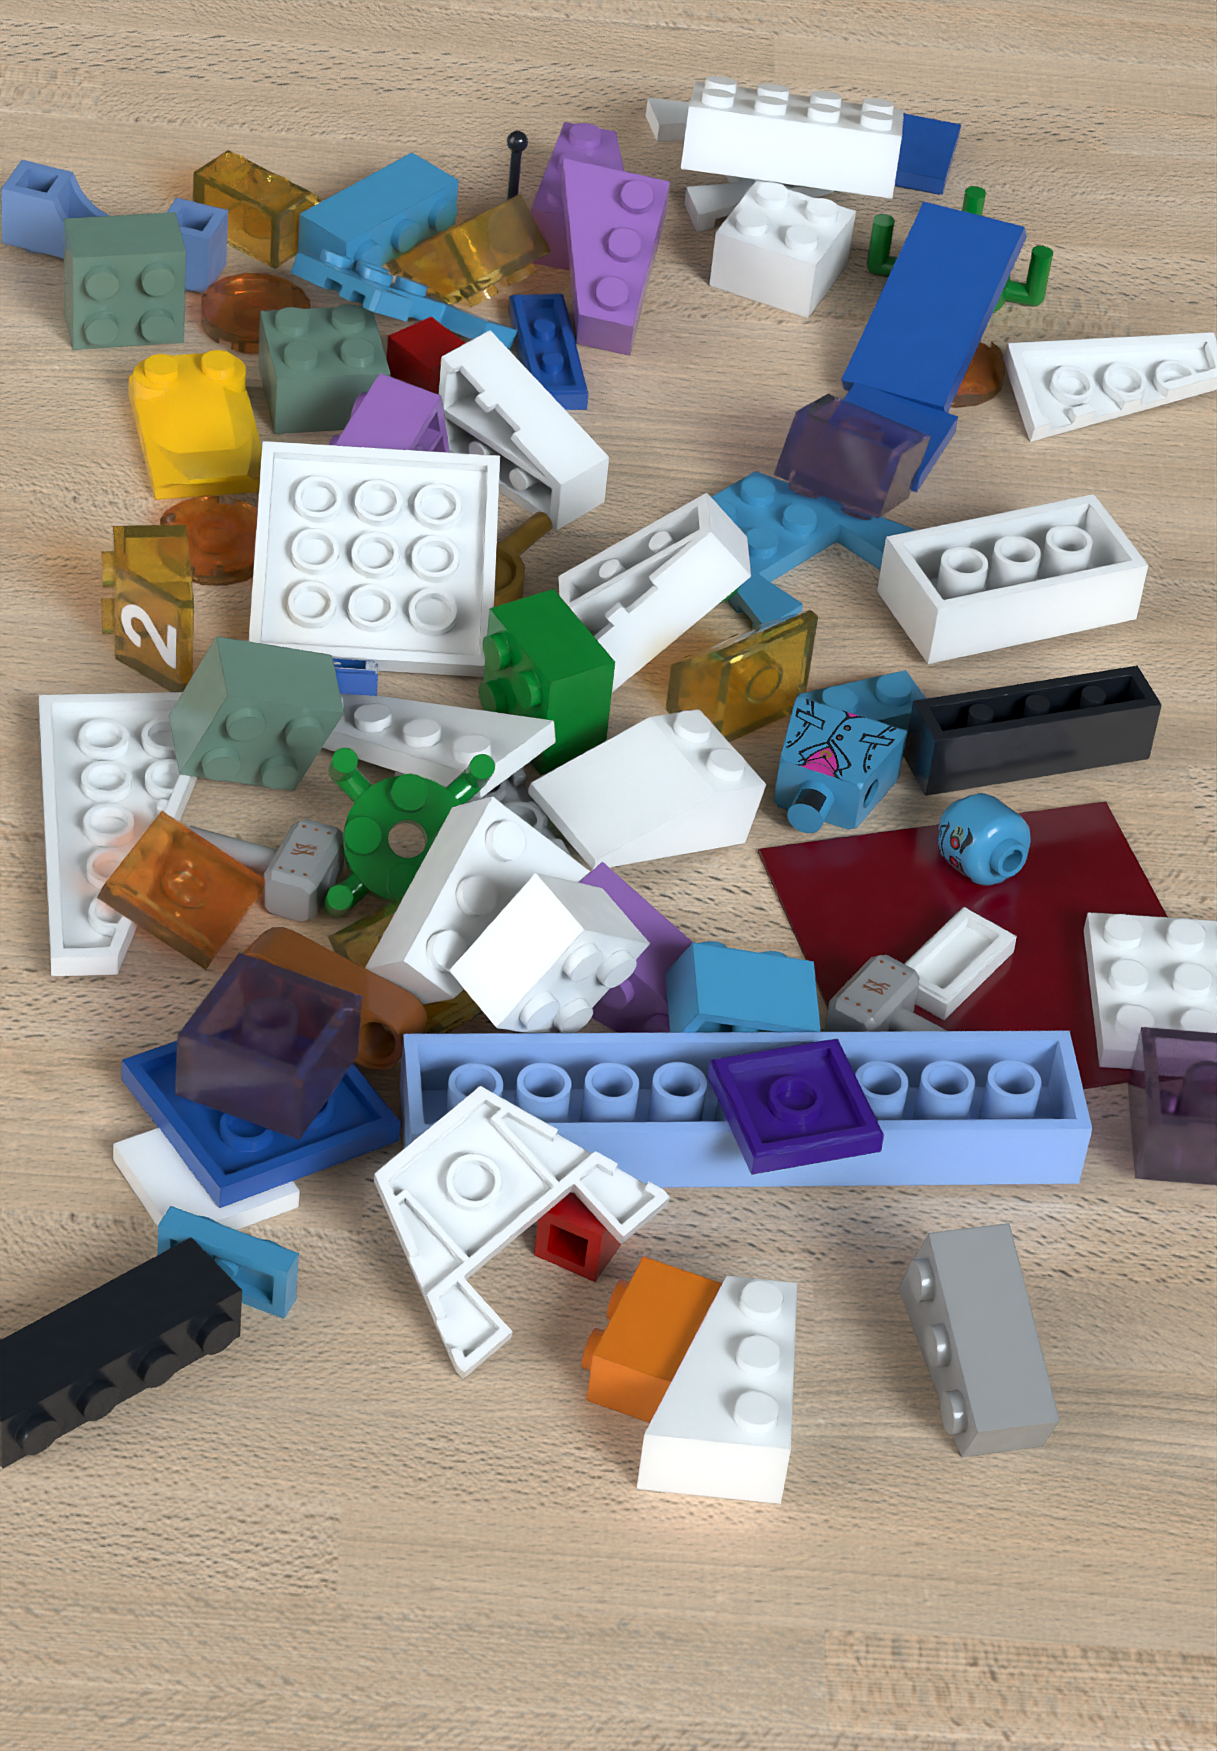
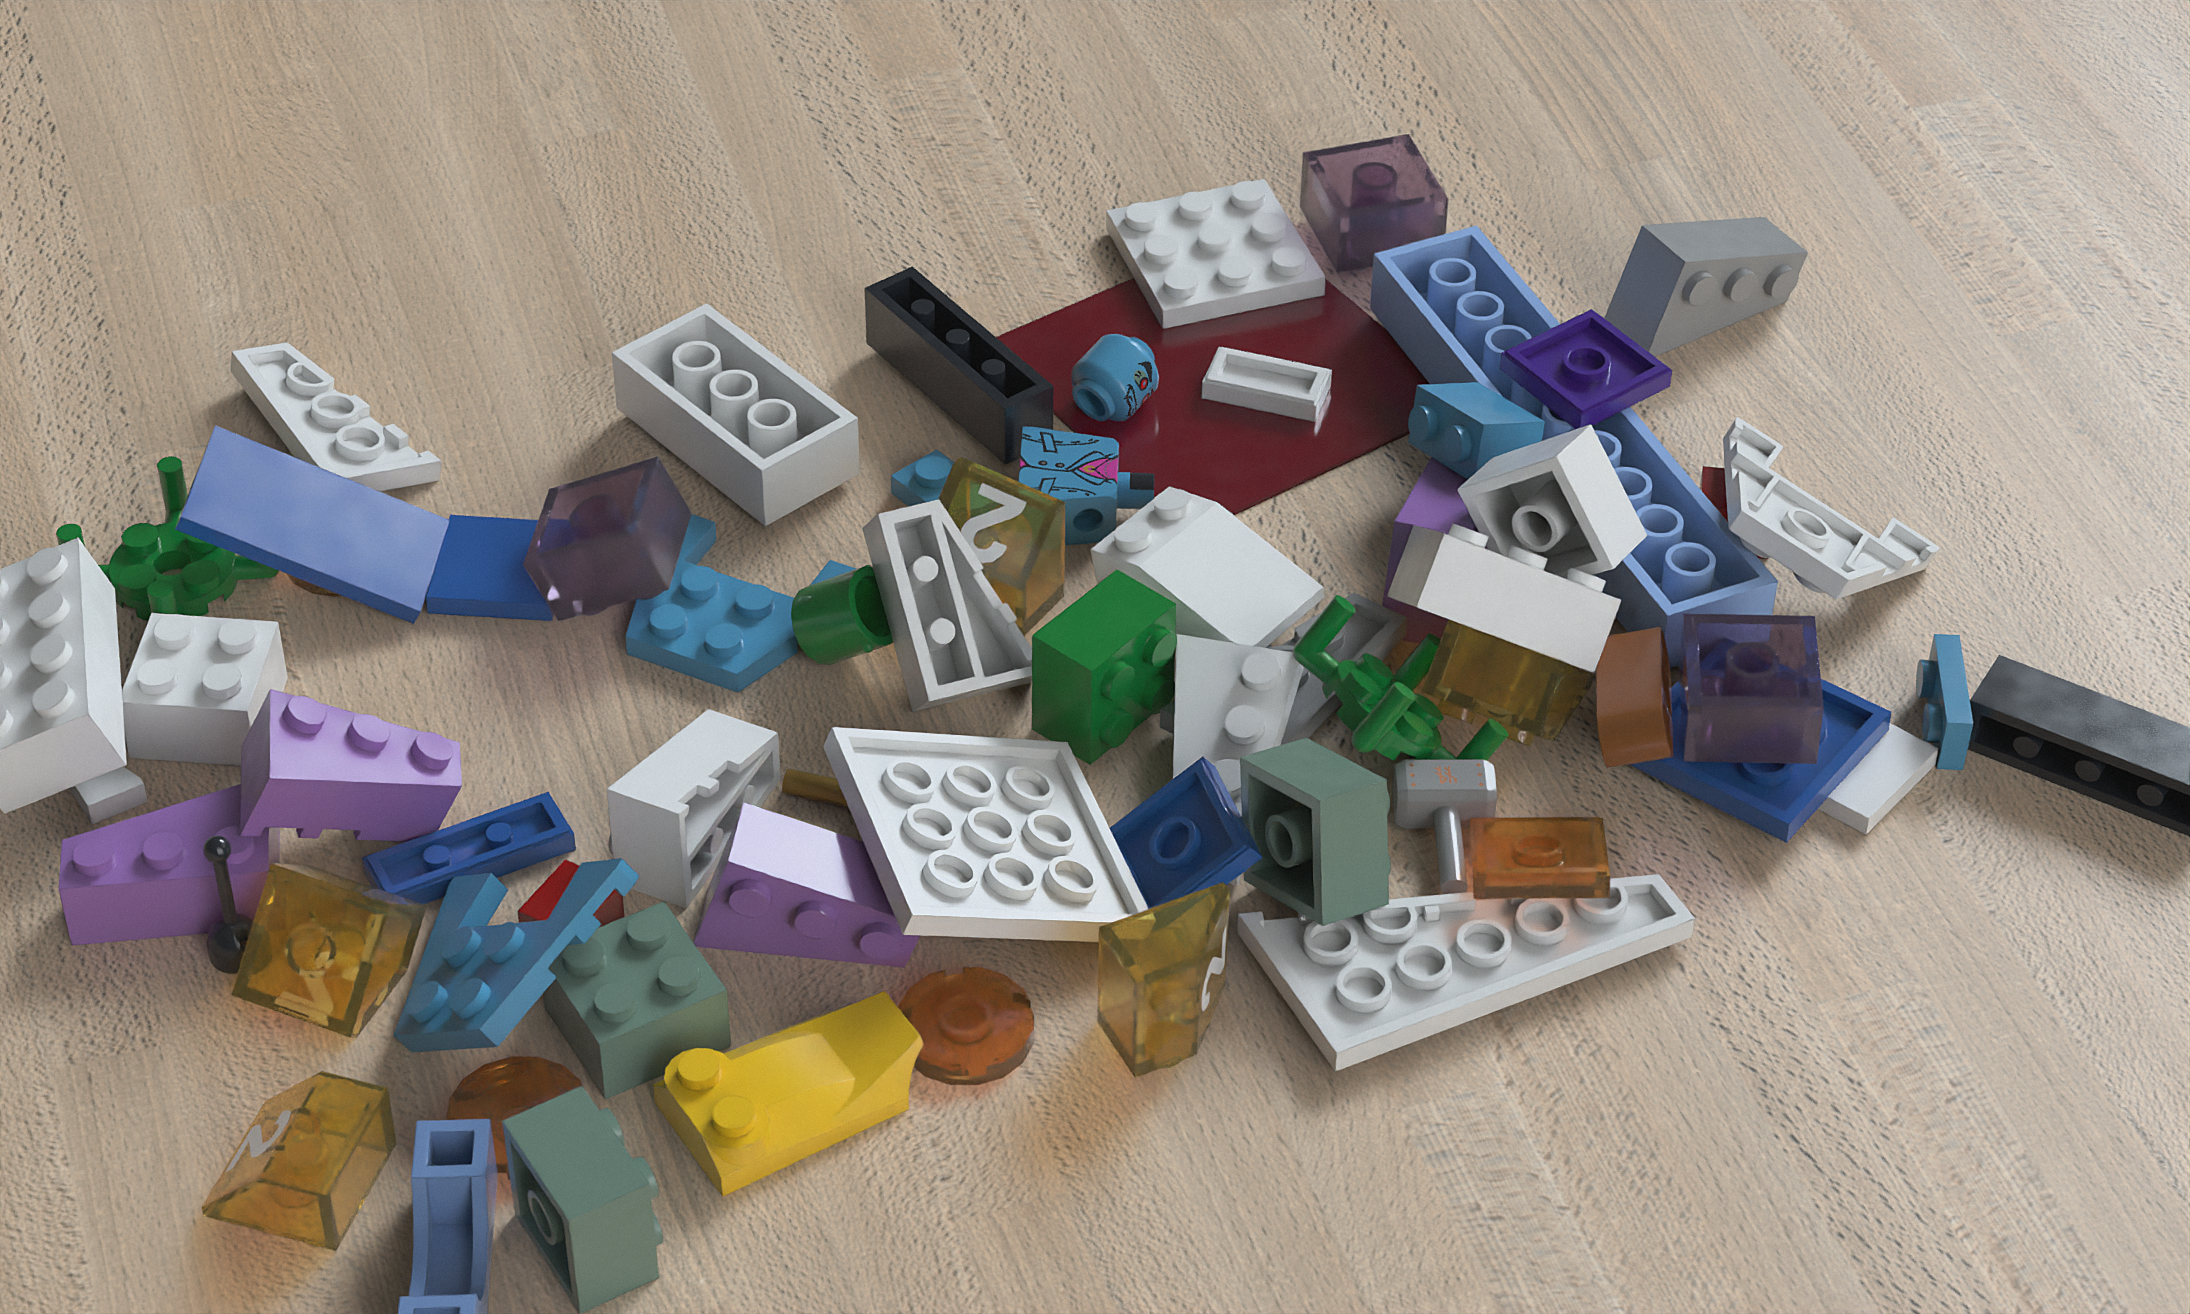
camera: 105 degrees left, 0 degrees up
dark azure brick [298,152,459,268] -> none
orange brick [581,1256,722,1423] -> none
white wedge [636,1276,797,1504] -> none
light grey piece [824,955,947,1032] -> none

